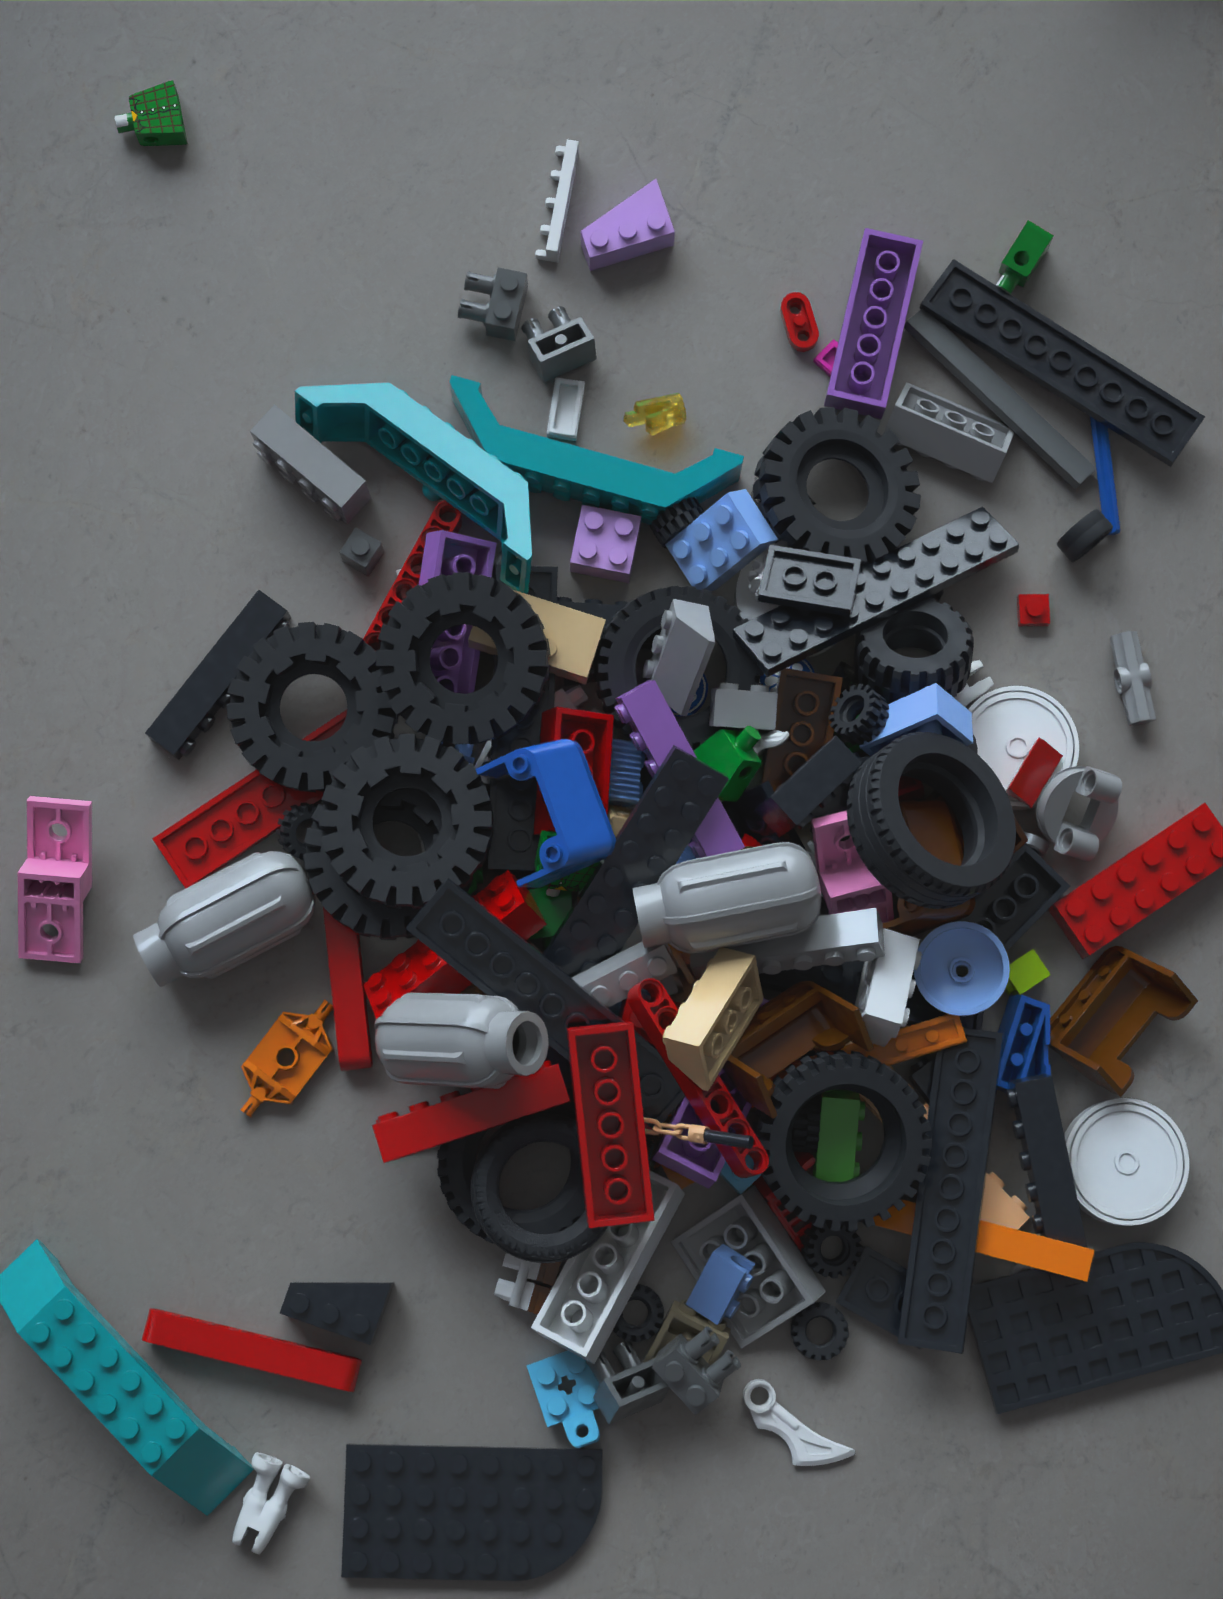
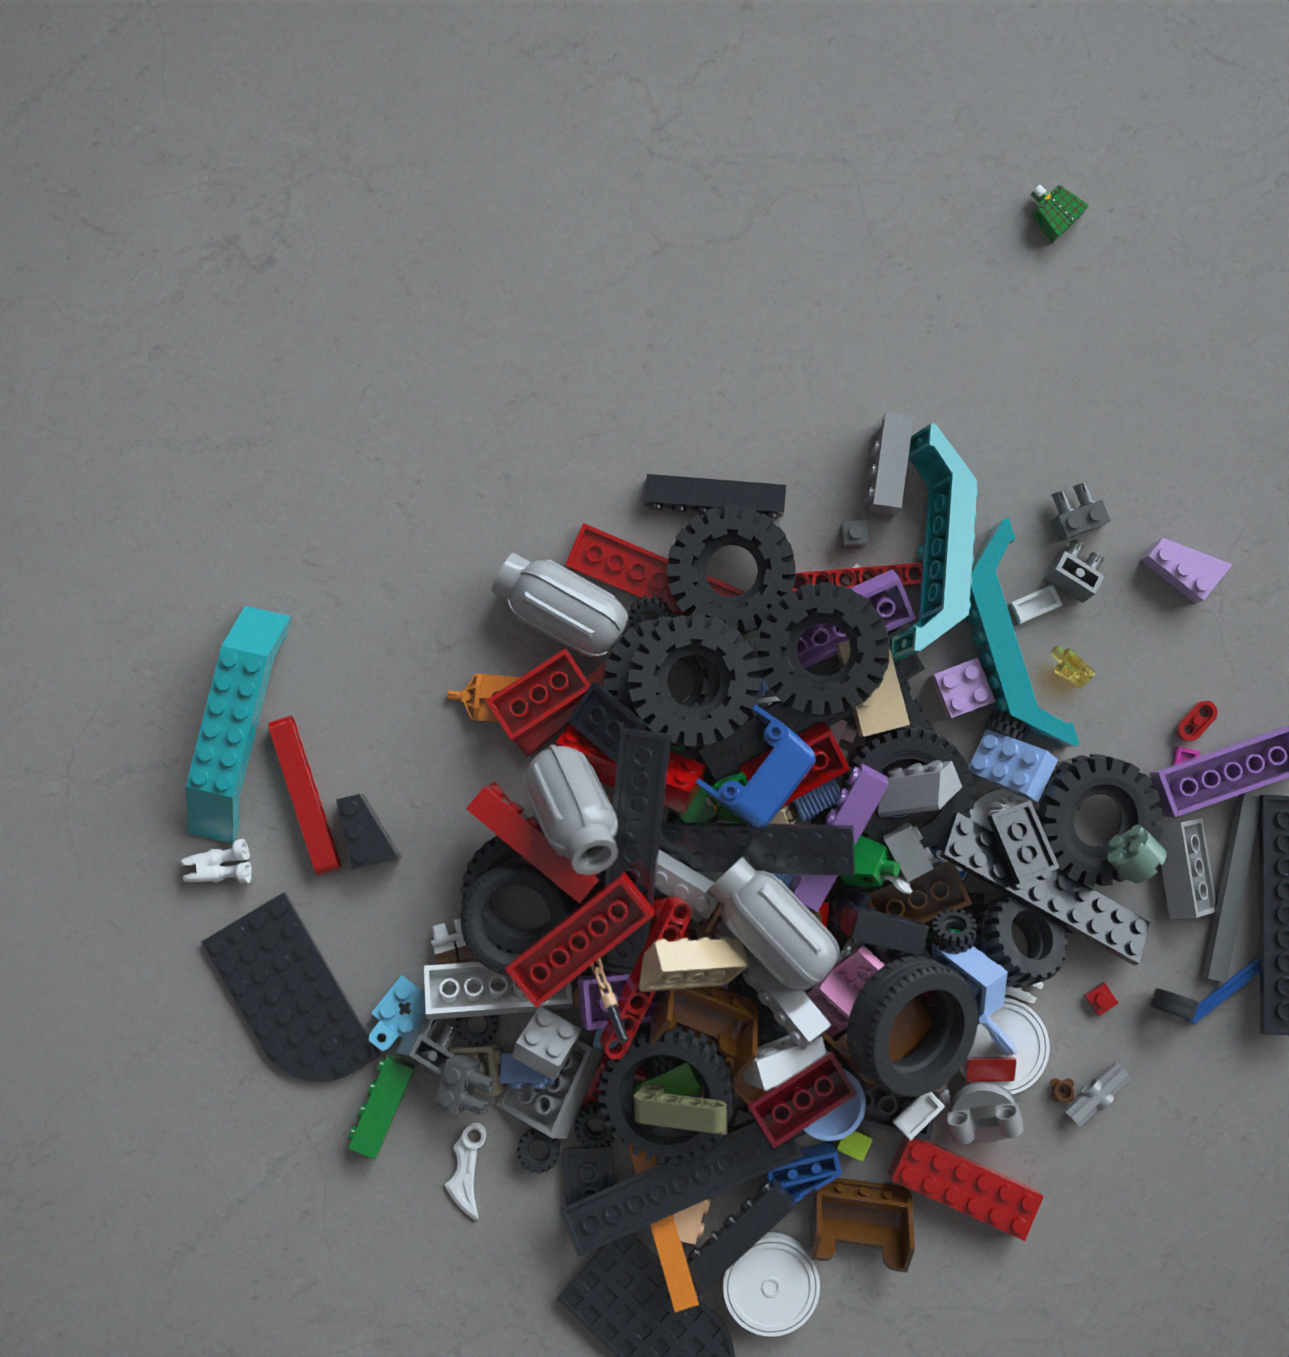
camera: 55 degrees right, 5 degrees up
bright pink bracket [17,796,92,963] -> none
white hinge [535,139,579,263] -> none
none -> green brick [348,1054,416,1159]
none -> red brick [485,648,590,743]
none -> light grey brick [512,1006,582,1081]
none -> black plate [568,682,648,763]
none -> olive beam [634,1083,727,1133]
none -> dark red slope [748,1051,858,1148]
none -> white tile [893,1092,945,1141]
none -> light blue piece [979,1014,1018,1056]
none -> reddish brown plate [1050,1078,1074,1102]
none -> sand green brick [1108,825,1166,883]

